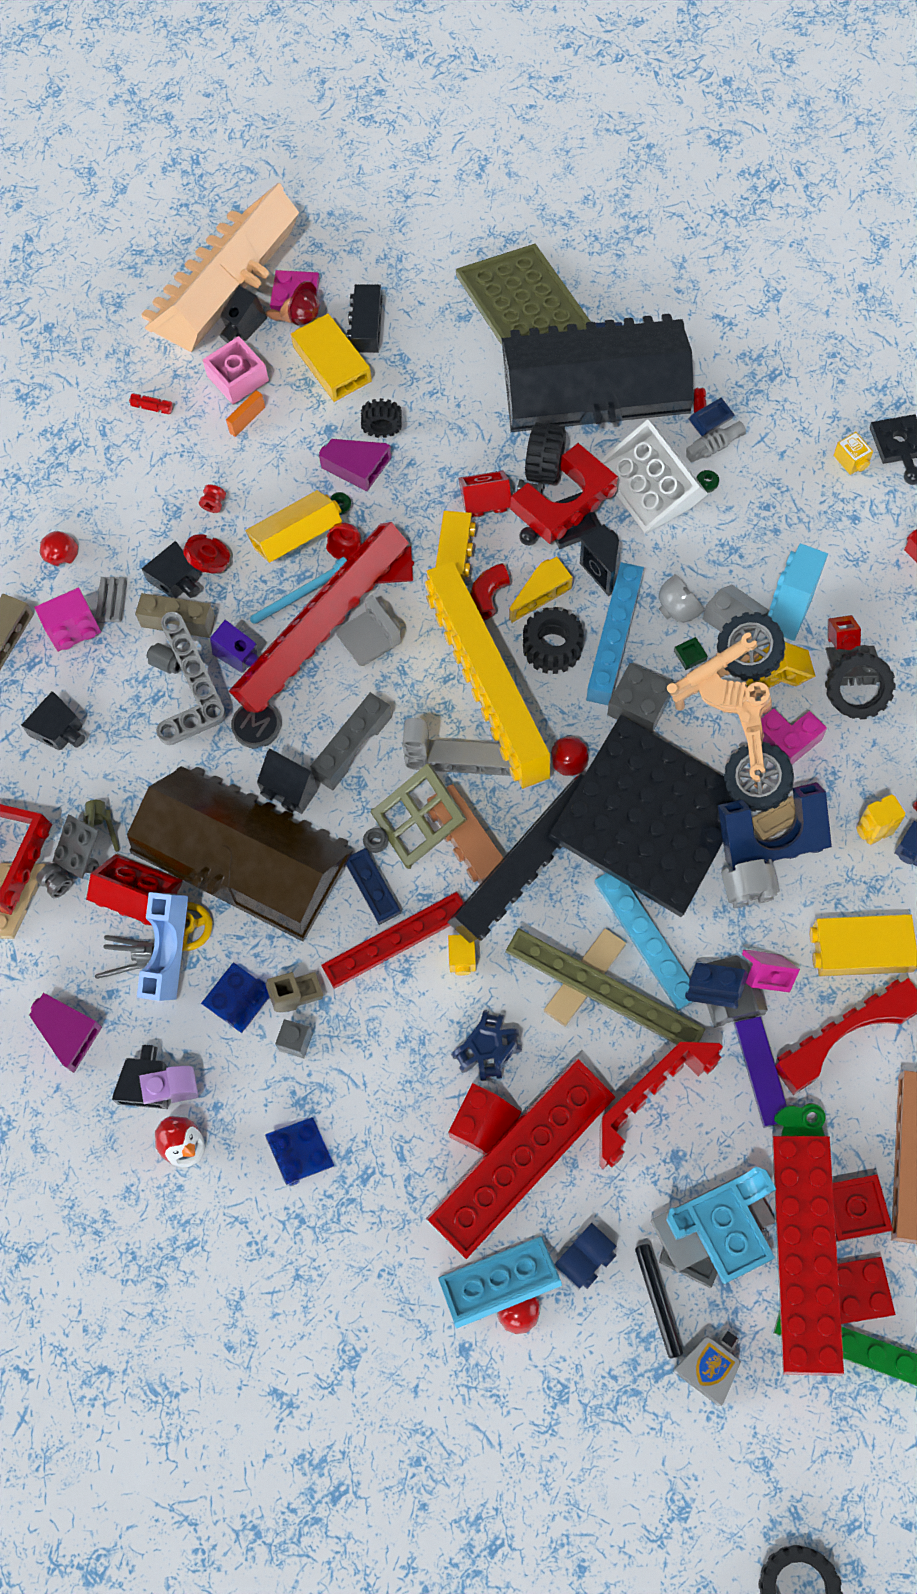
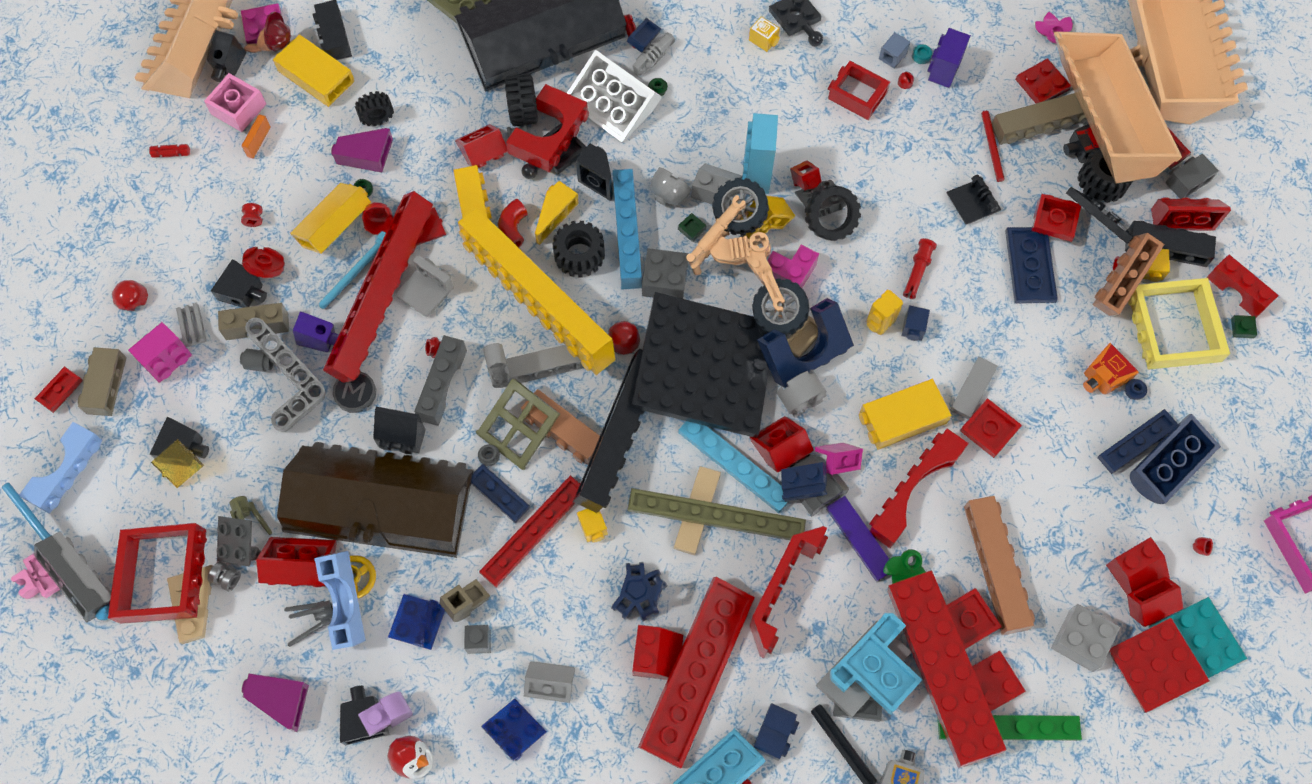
camera: 25 degrees left, 0 degrees up
none -> clear yellow piece [151,439,204,488]
none -> red plate [425,337,441,358]
none -> light grey panel [524,661,575,703]
none -> red slope [749,416,814,472]

